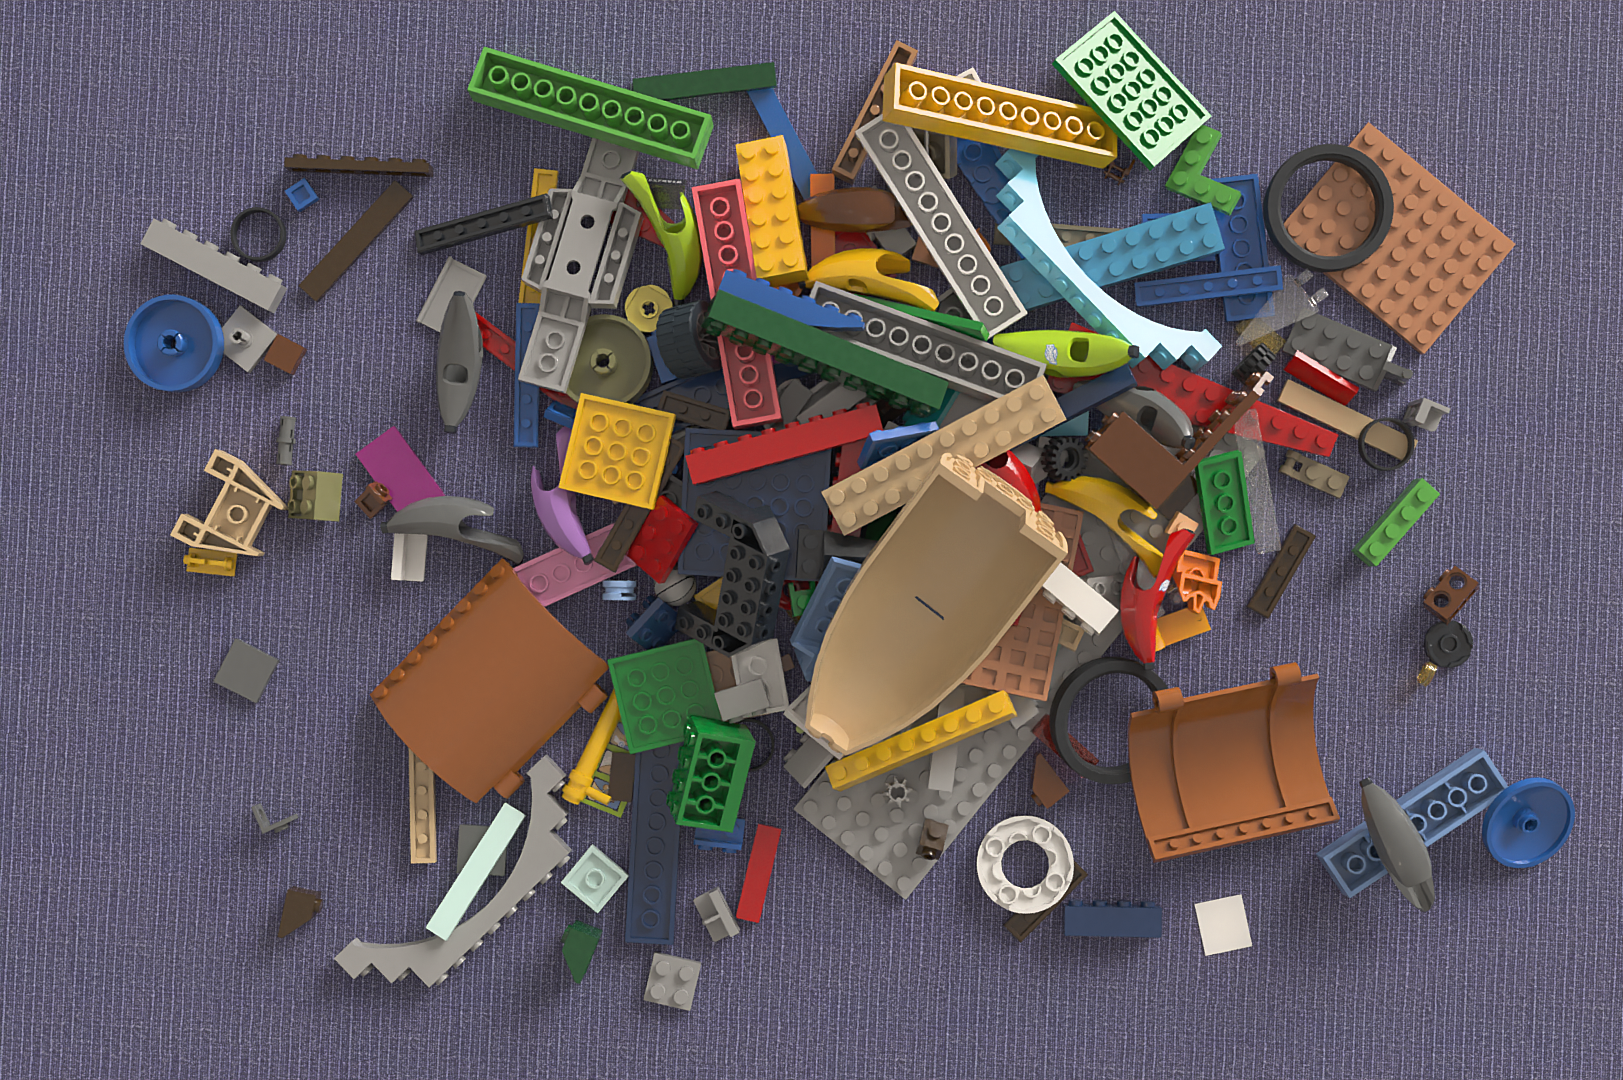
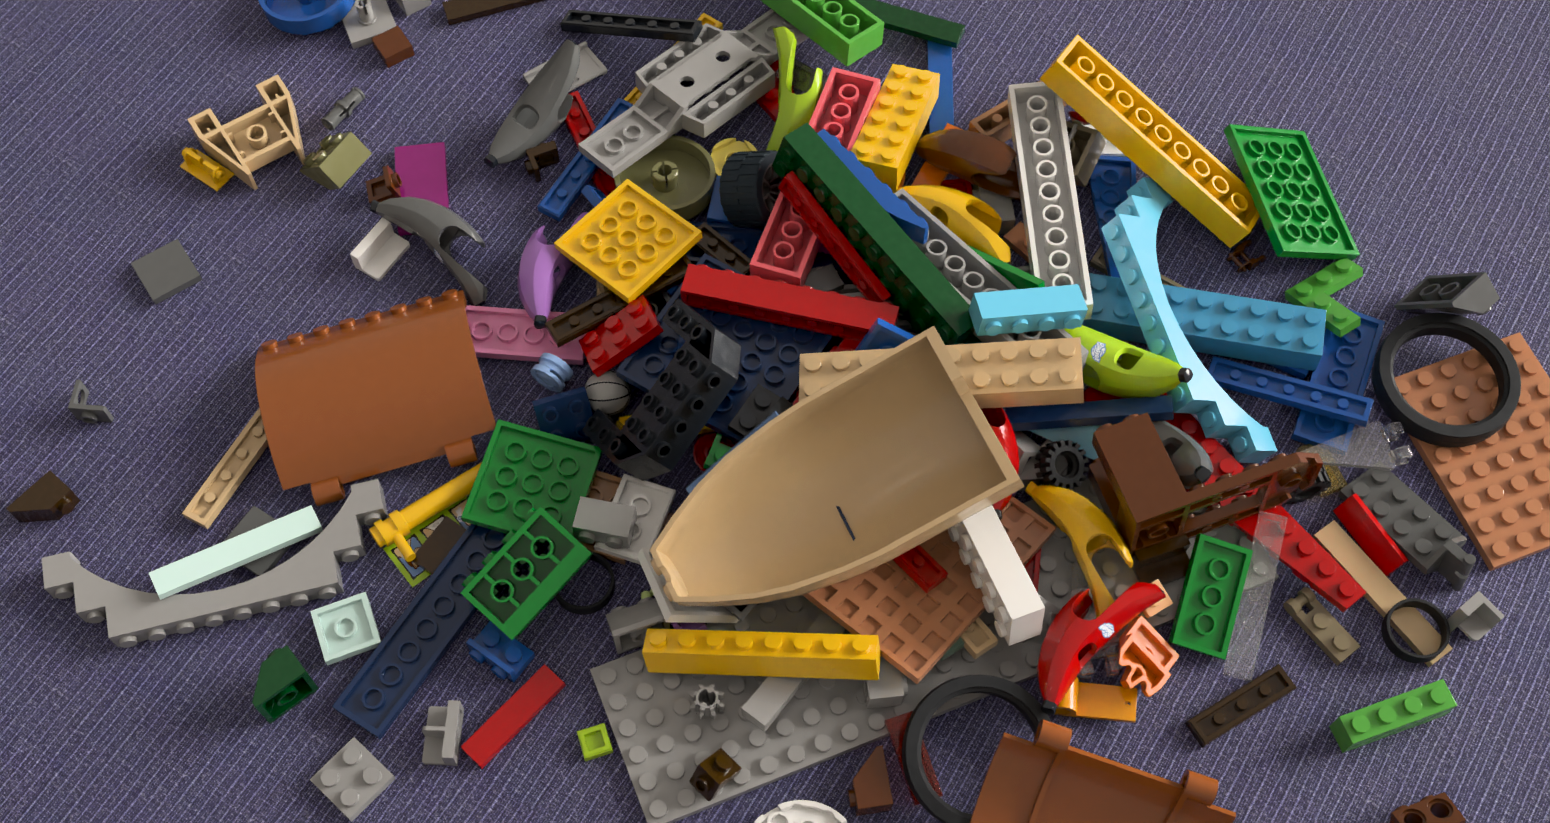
camera: 30 degrees right, 25 degrees down
none -> dark brown bracket [524,140,560,182]
none -> lime tile [577,723,613,761]
none -> red tile [778,171,891,302]
none -> medium azure brick [968,284,1088,336]
none -> dark grey slope [1394,272,1500,316]

